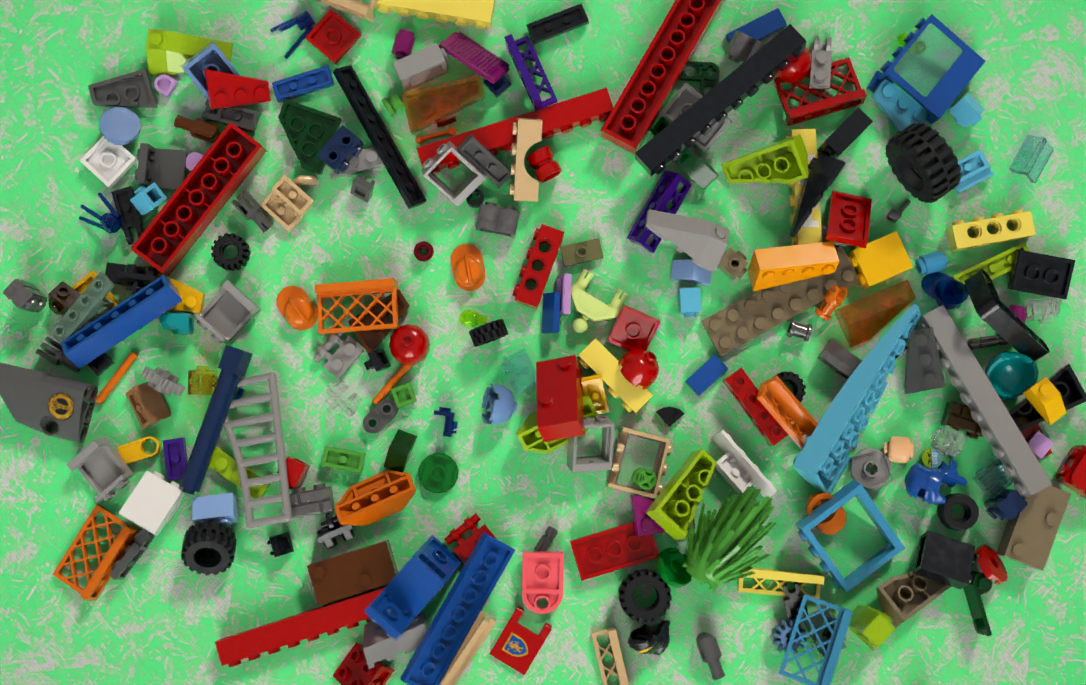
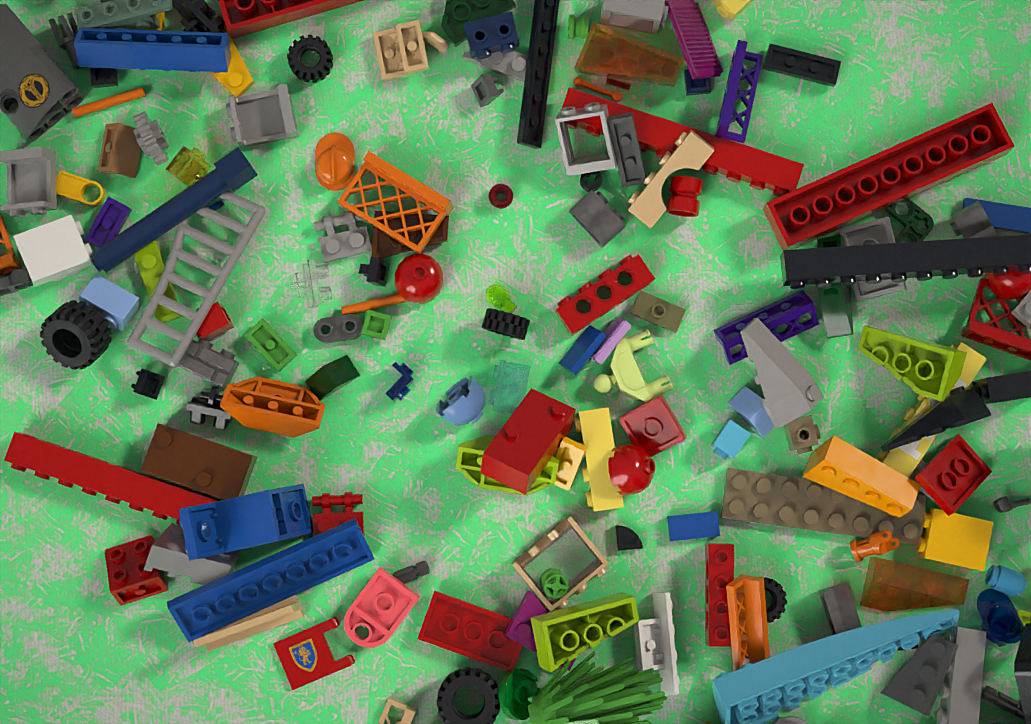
camera: 35 degrees right, 0 degrees up
teal rock [159,313,194,335] -> none
dark grey arm [232,189,273,233] -> none
green tile [418,453,459,493] -> none
orange piece [451,244,485,291] -> none
light grey window [567,415,614,473] -> none
dark grey bush [787,319,812,342] -> none

